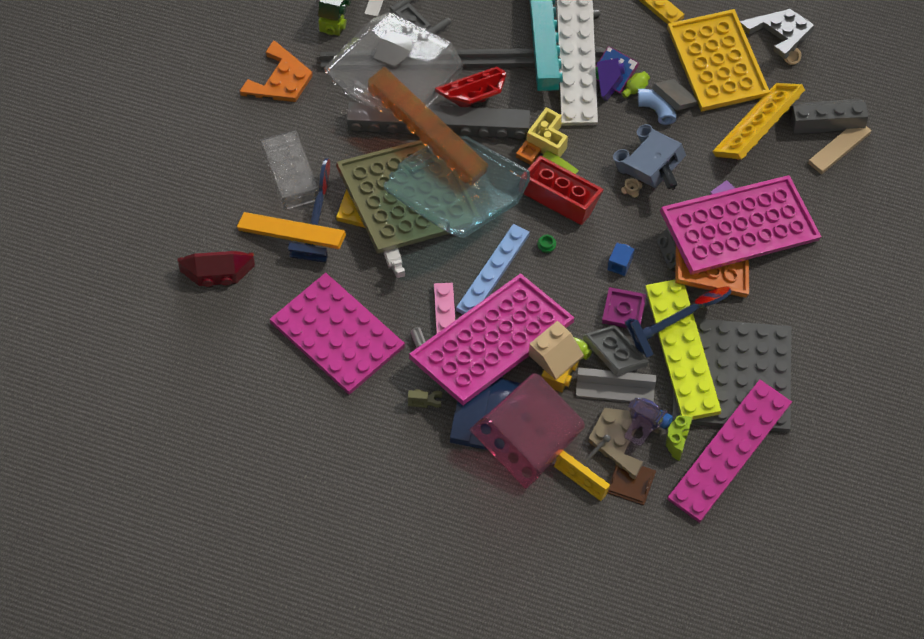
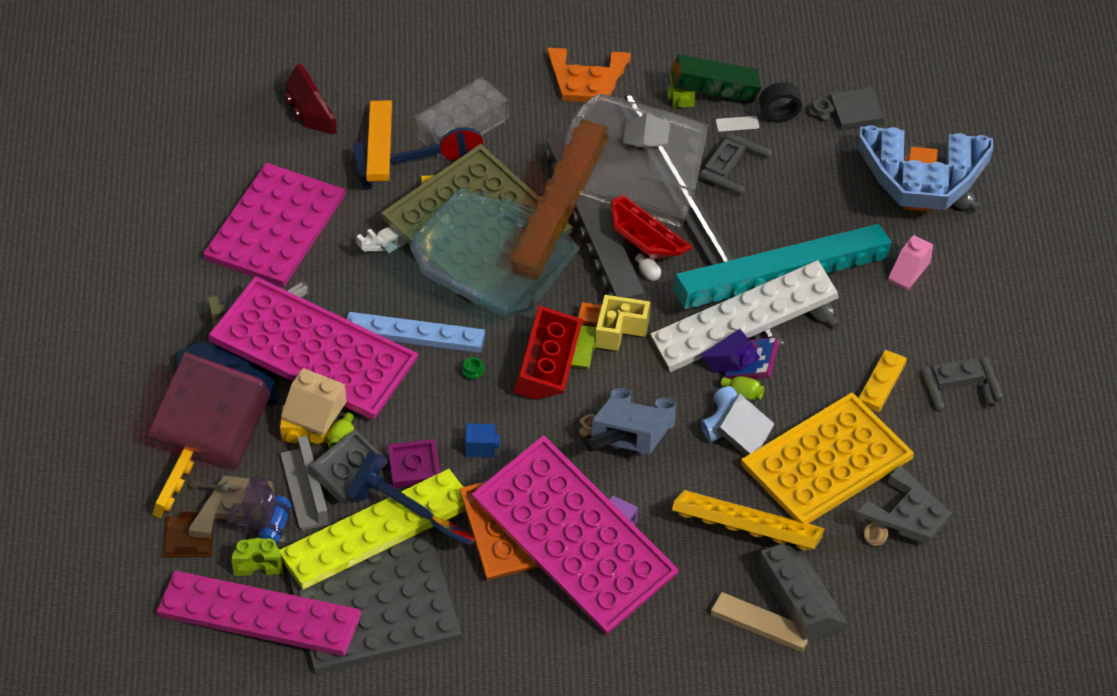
camera: 70 degrees right, 10 degrees down
bright pink plate [434,283,455,333] -> none
none -> white cylinder [635,253,661,281]

